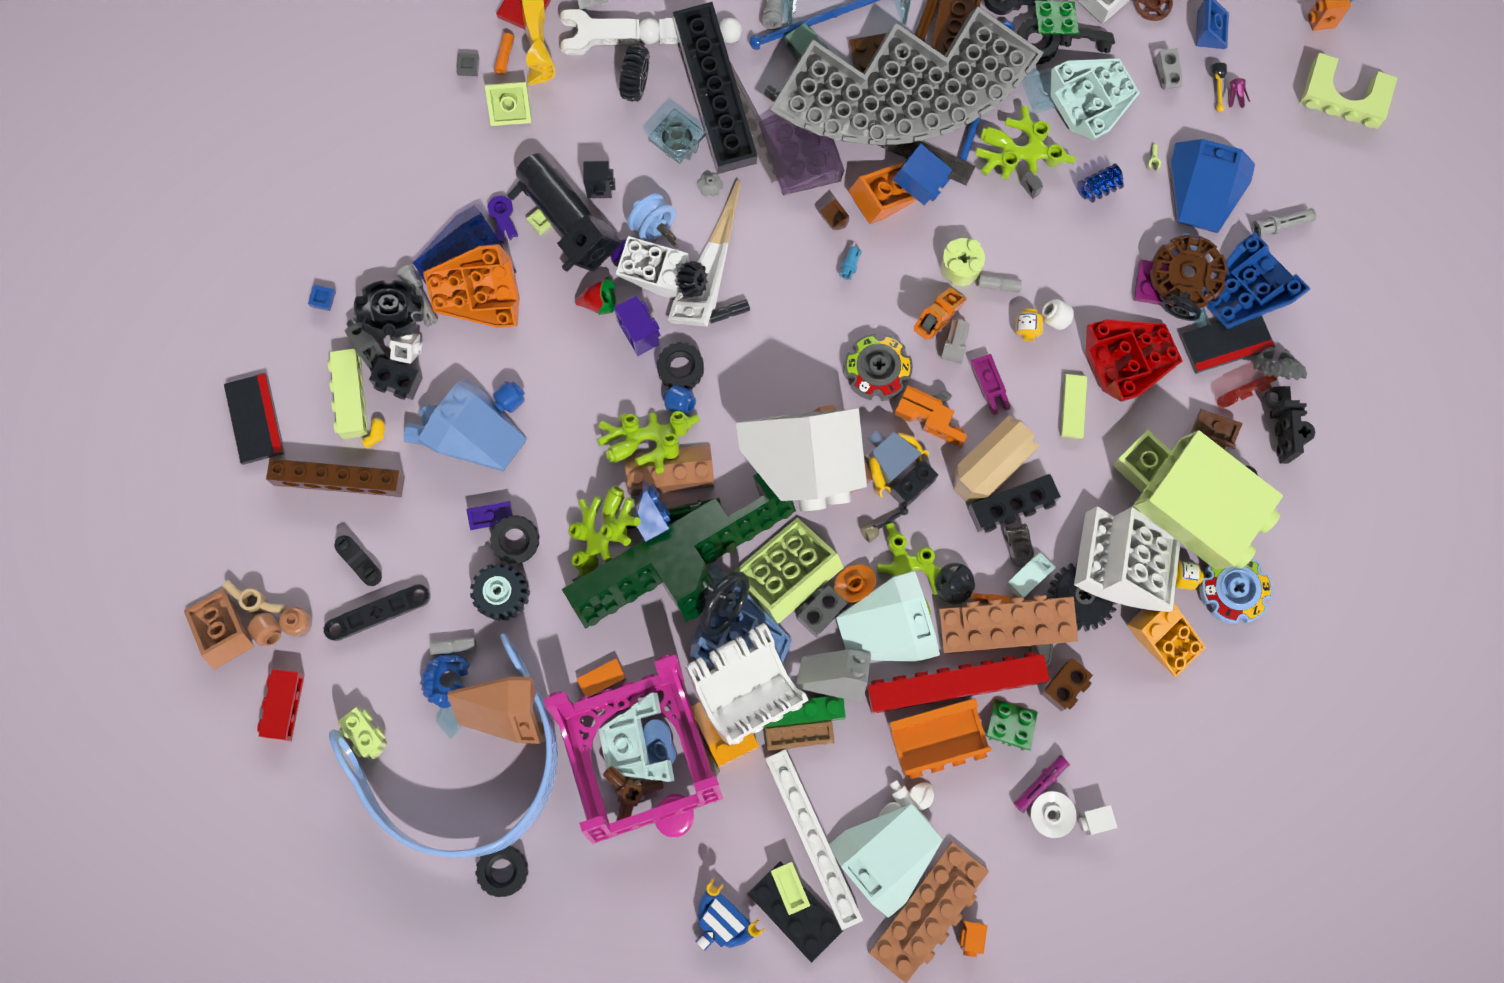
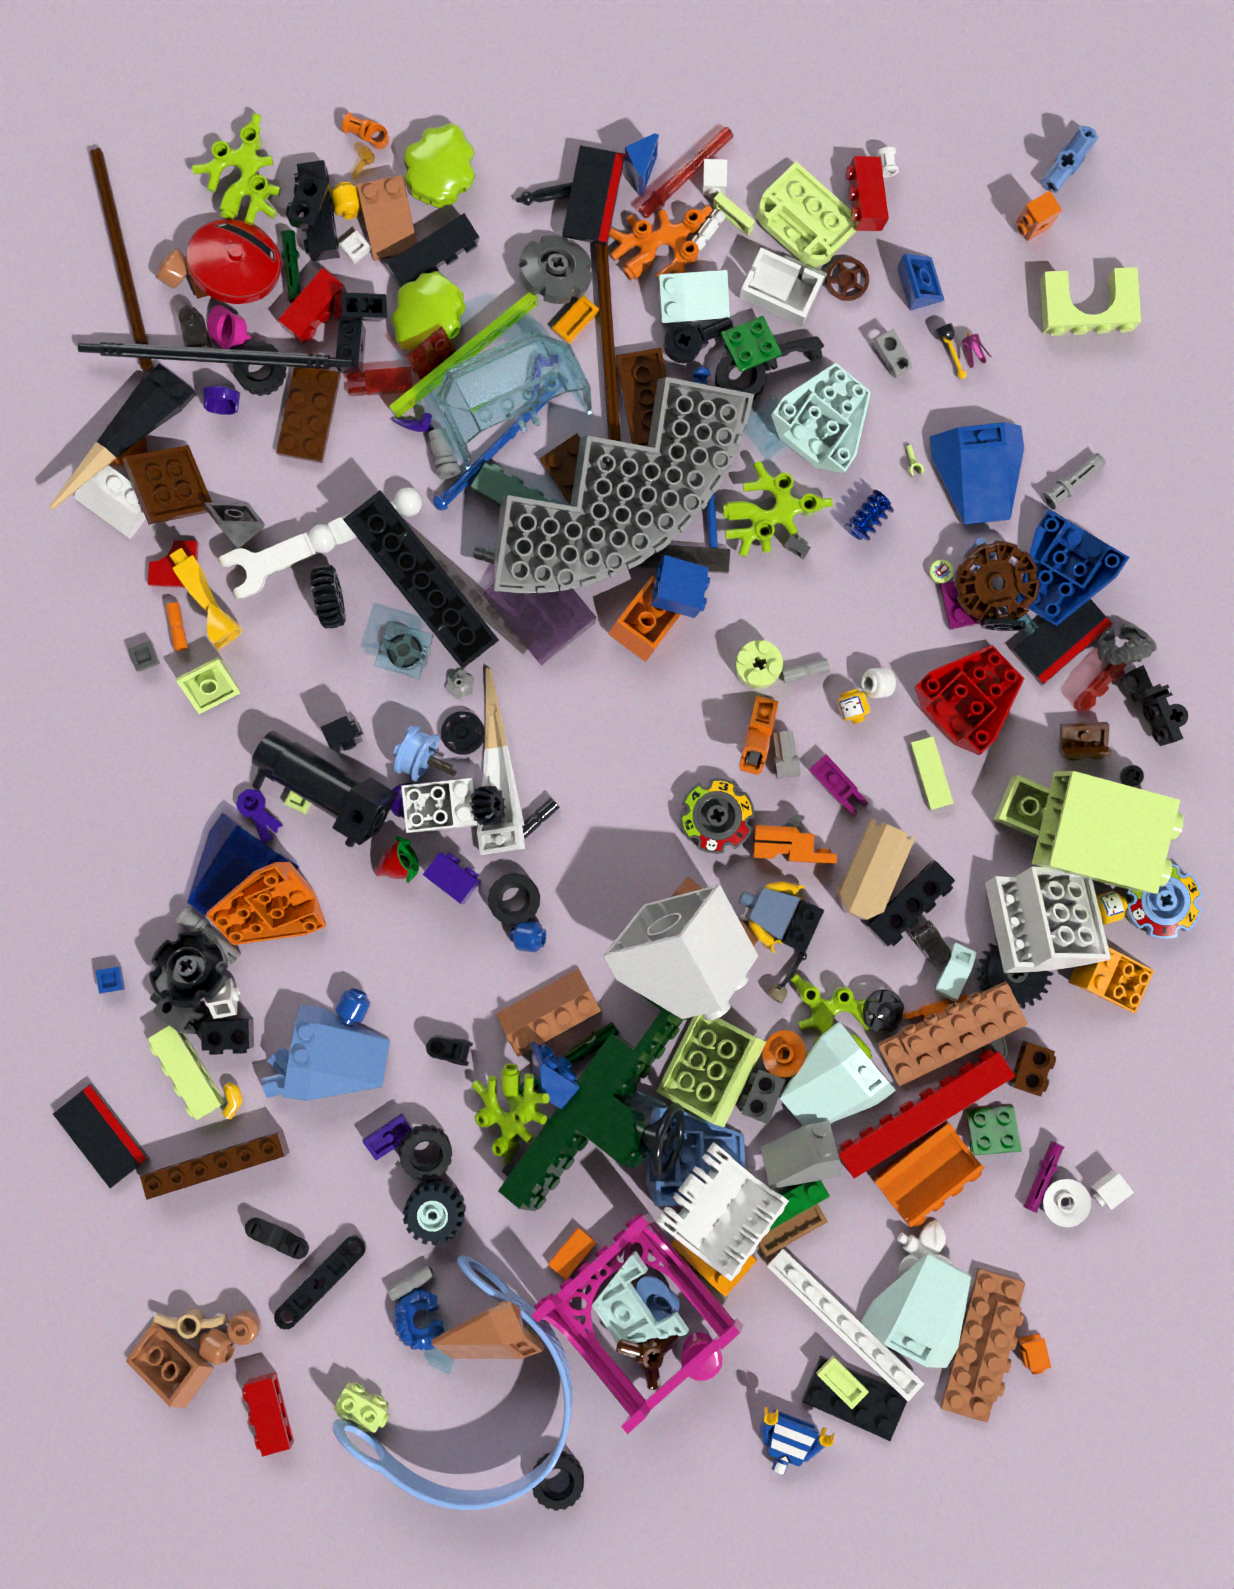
camera: 20 degrees left, 10 degrees up
lime plant [596,411,700,474] -> none
reddish brown plate [818,198,849,230] -> none
dark azure pin [839,246,862,280] -> none
none -> black piece [426,1035,473,1066]
none -> black wheel [441,711,485,755]
none -> yellowish green tile [929,560,954,584]

